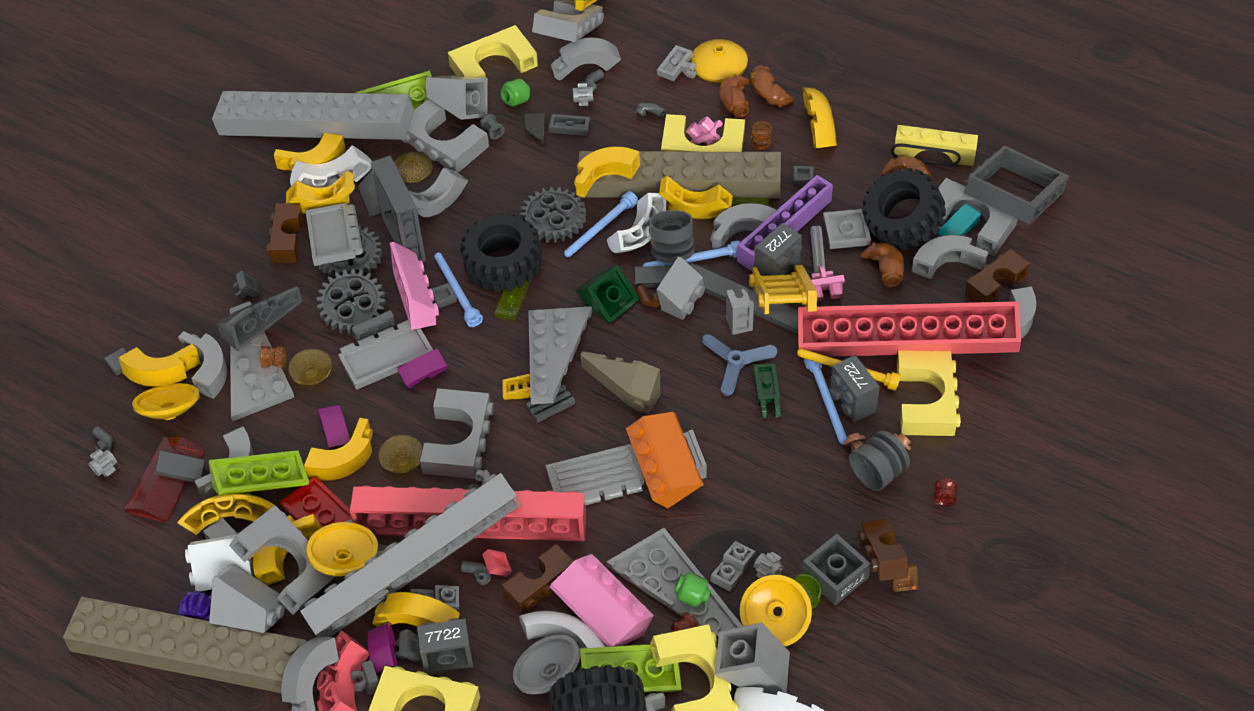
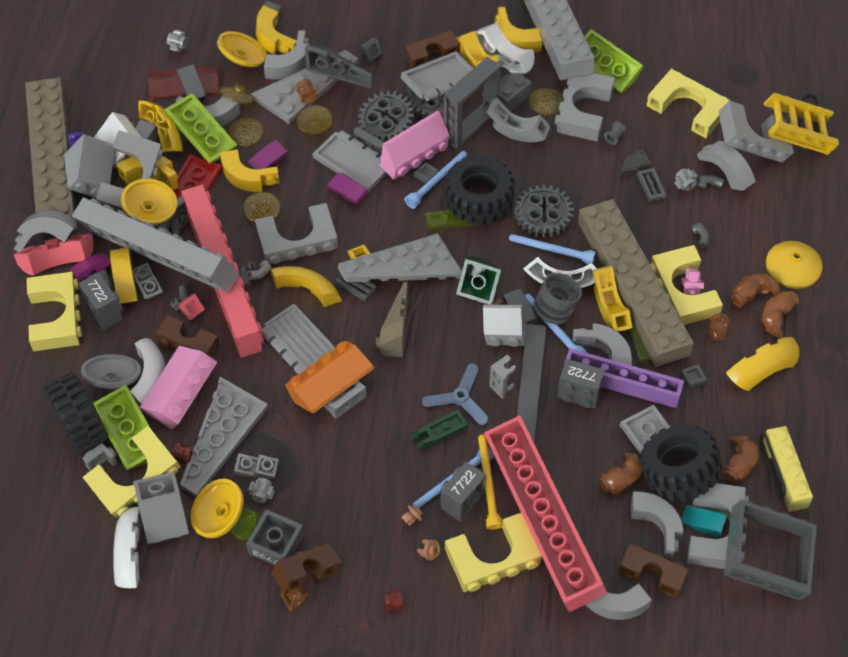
camera: 65 degrees right, 5 degrees up
dark grey arm [92,426,113,452] -> none
dark grey tile [351,660,378,695] -> none
light grey slope [426,75,488,119] -> none
bright green head [501,79,530,106] -> none
yellow arch [574,147,640,198] -> none
light grey plate [657,45,697,81] -> none
bright green head [674,572,711,607] -> none
yellow fence [749,265,817,314] -> none
light grey axle [810,226,826,273] -> none
bright pink hips [811,266,845,301] -> none
dark grey wheel [849,430,910,491] -> none
none -> clear yellow dish [220,84,254,104]
none -> clear yellow dish [228,118,264,146]
none -> yellow brick [270,266,342,307]

